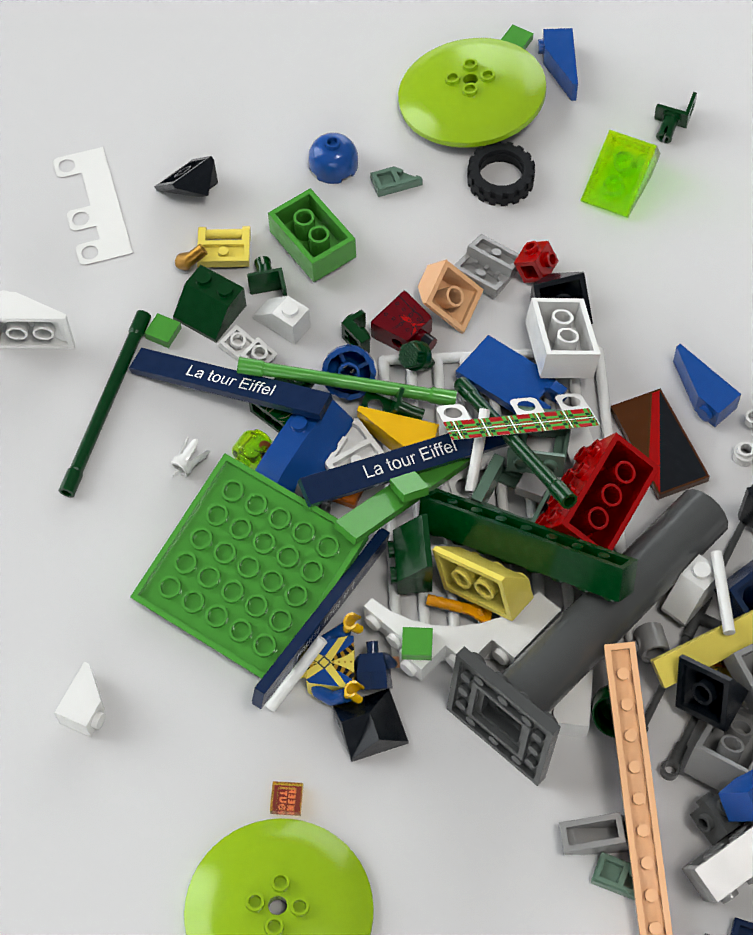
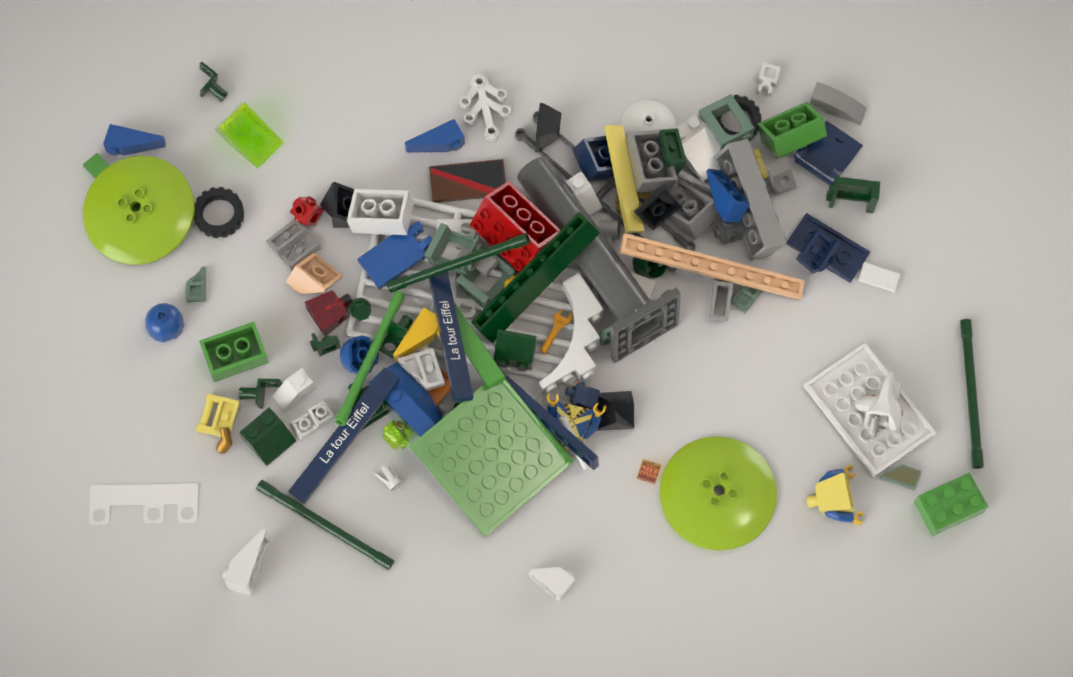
camera: 80 degrees left, 10 degrees up
bright green tile [144,313,182,348] -> none
black slope [154,156,218,197] -> none
bright green tile [390,471,429,503] -> none
bright green tile [402,627,433,661] -> none
light yellow slope [432,546,534,621] -> none
piece [437,393,601,440] -> none
white bar [465,408,490,493] -> none
white bar [710,550,735,636] -> none

